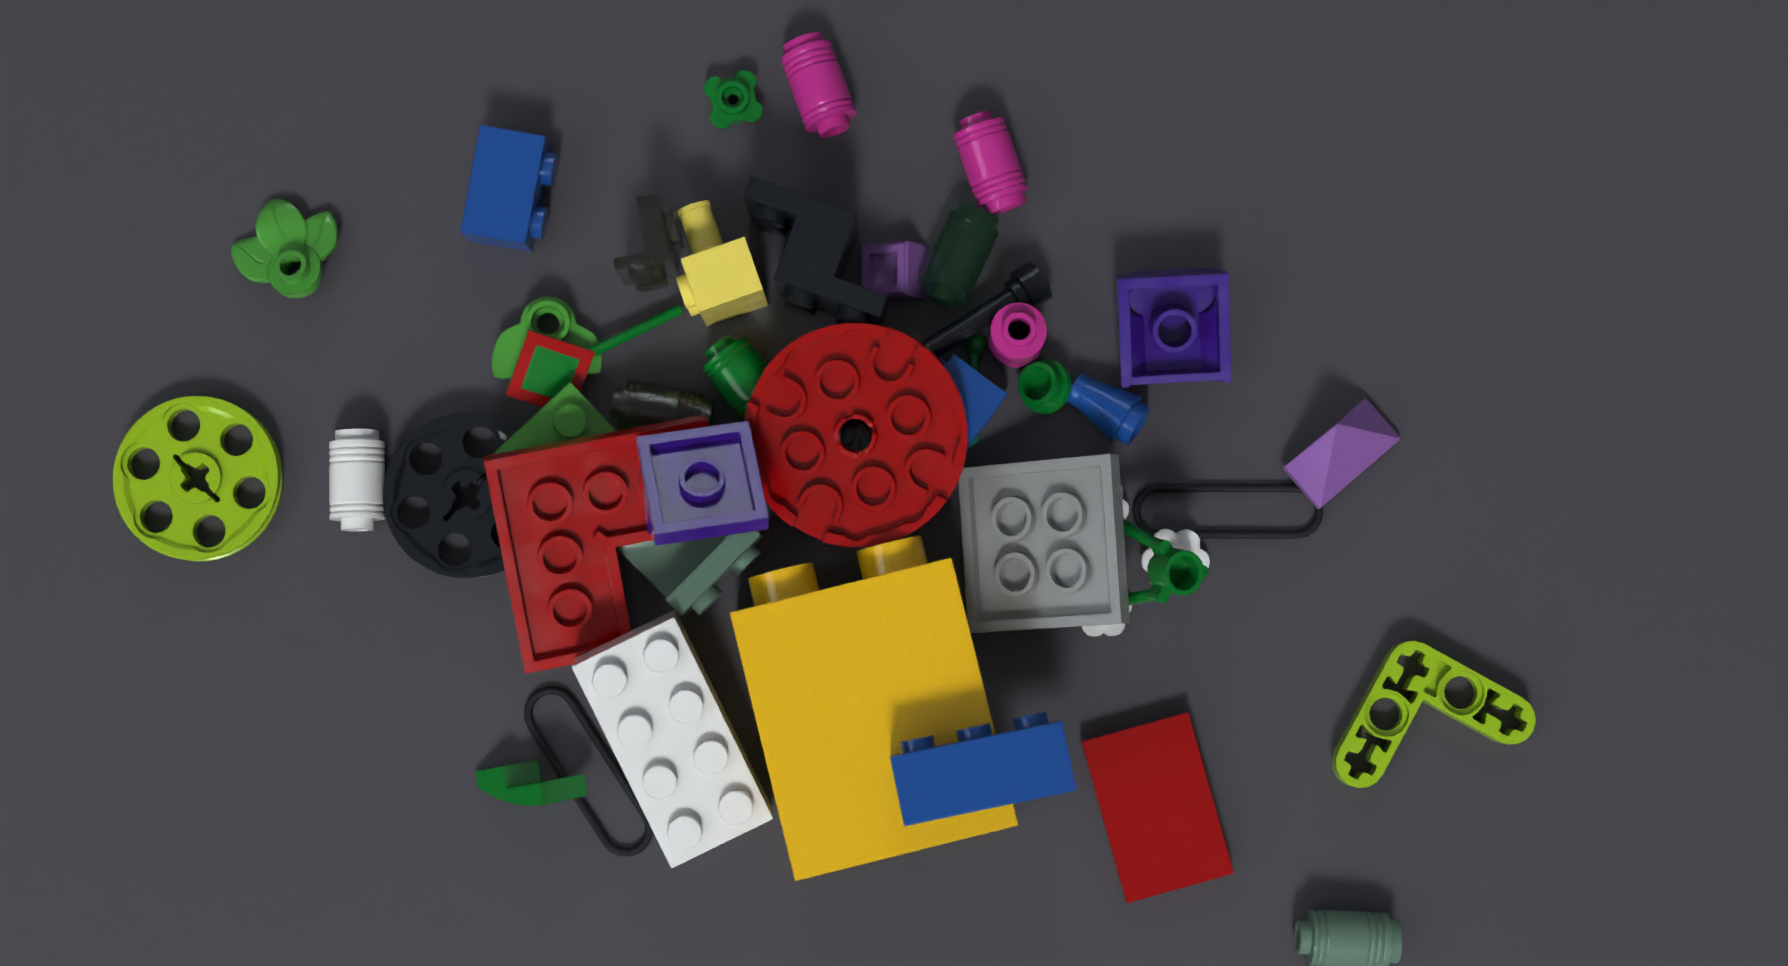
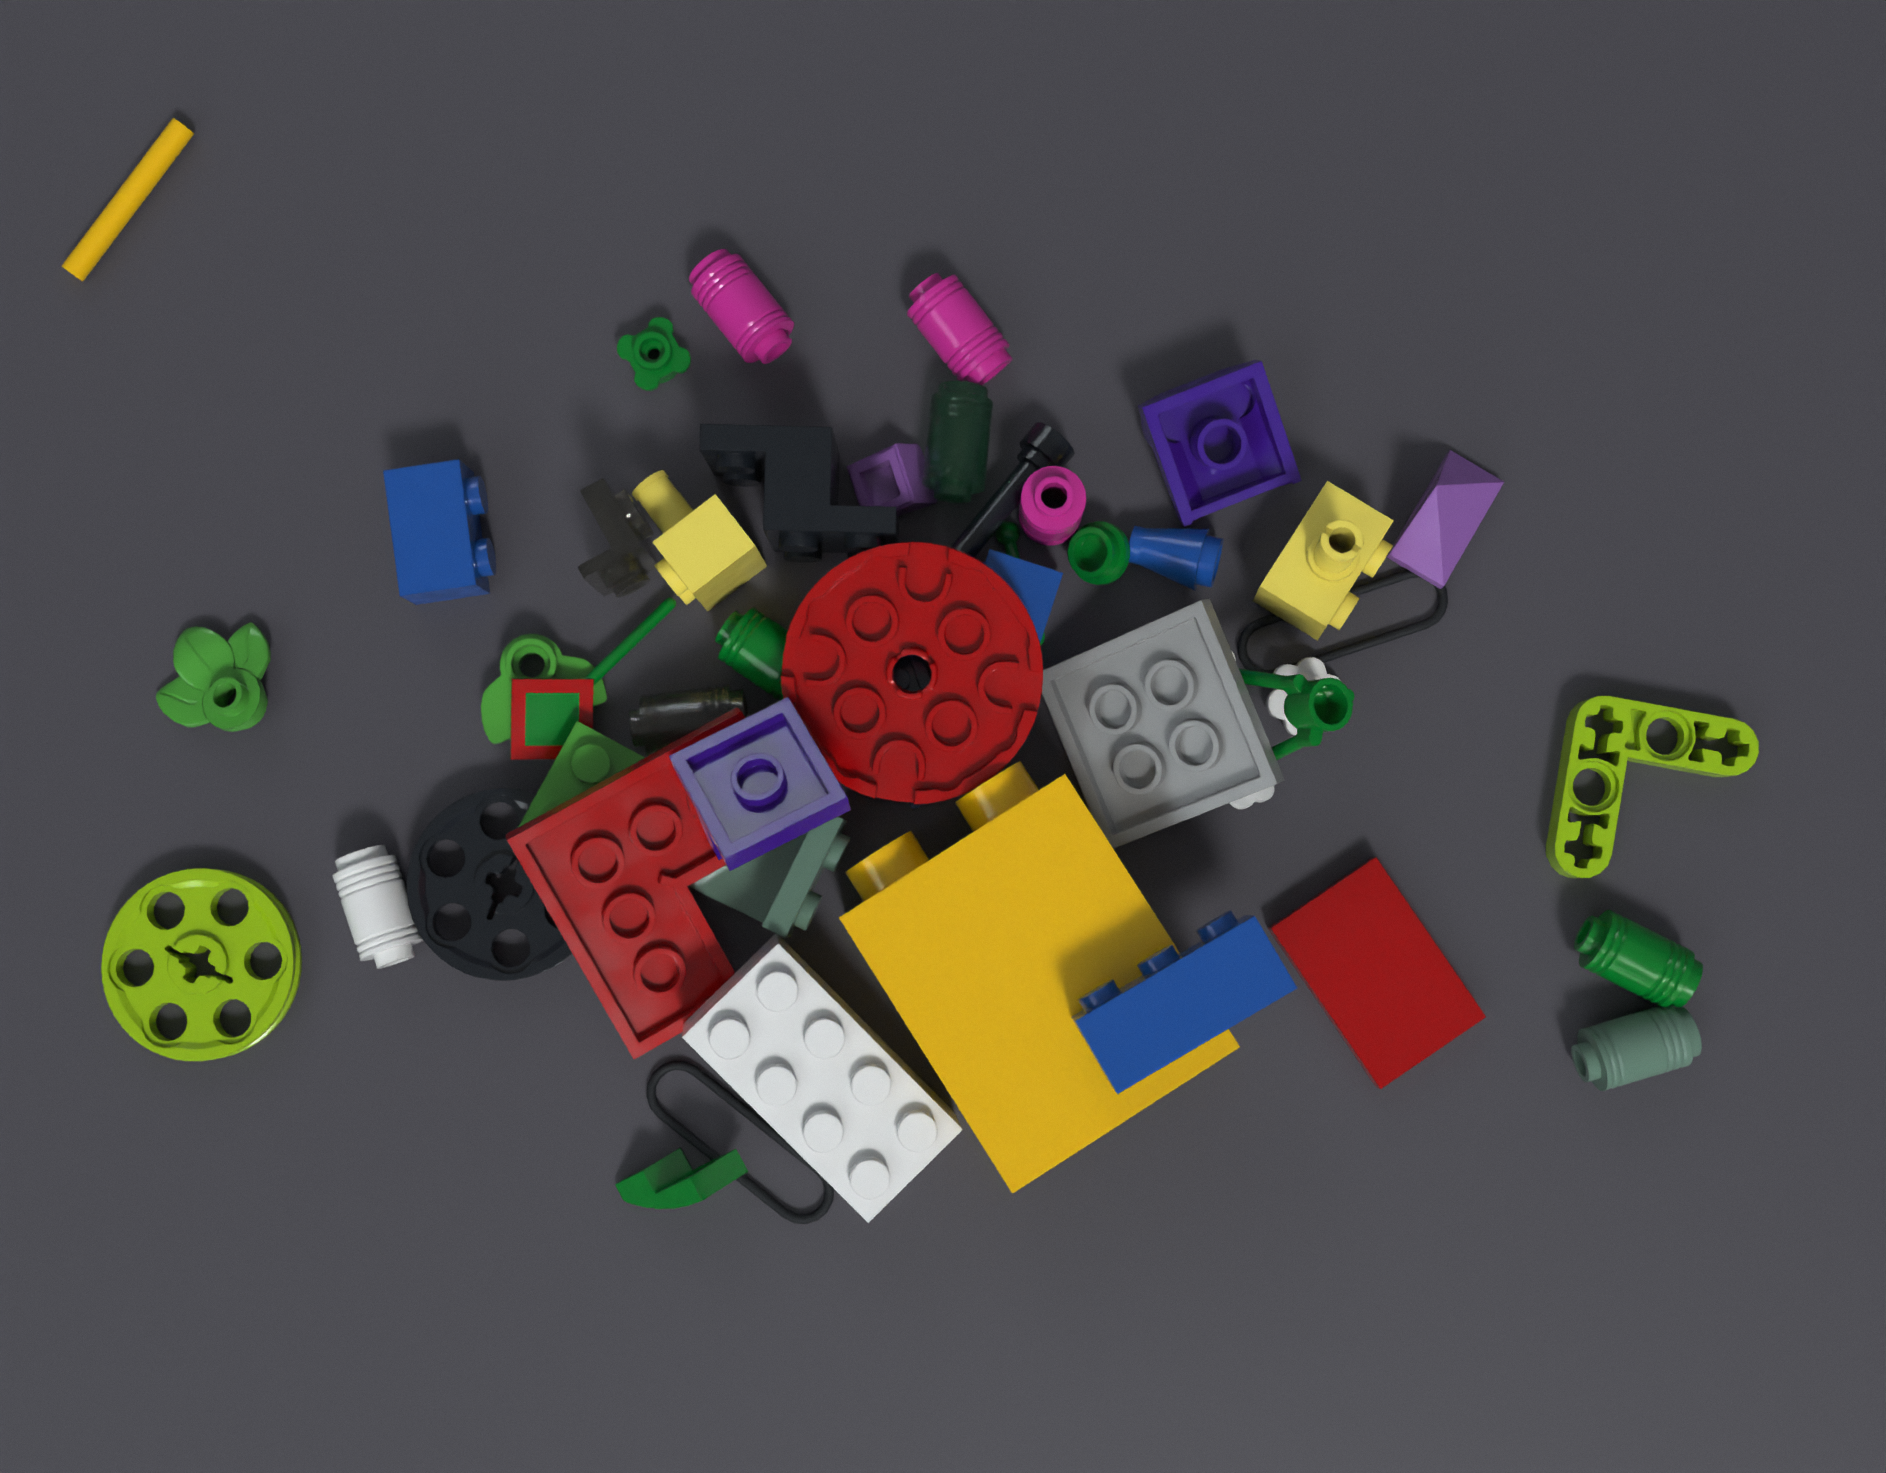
camera: 15 degrees left, 0 degrees up
none -> light yellow brick [1253,481,1394,641]
none -> green head [1574,910,1703,1008]

